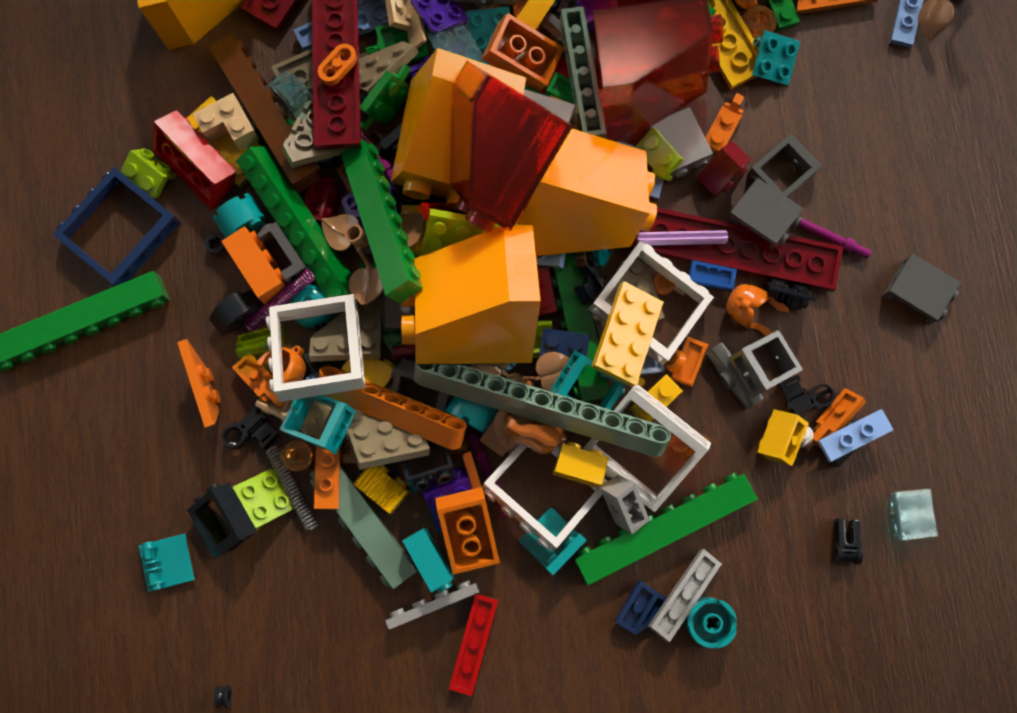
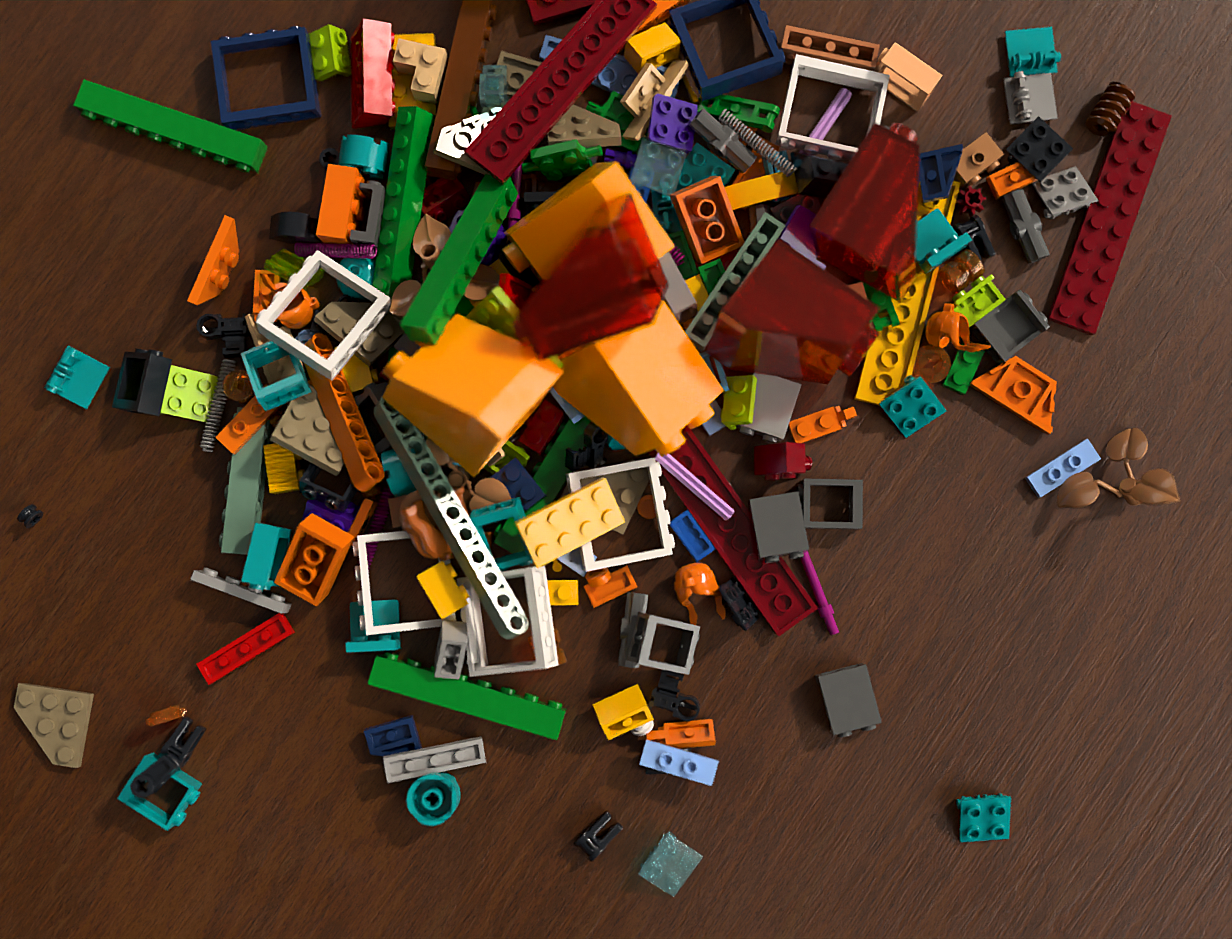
camera: 45 degrees right, 5 degrees up
orange plate [318,44,357,86] -> none

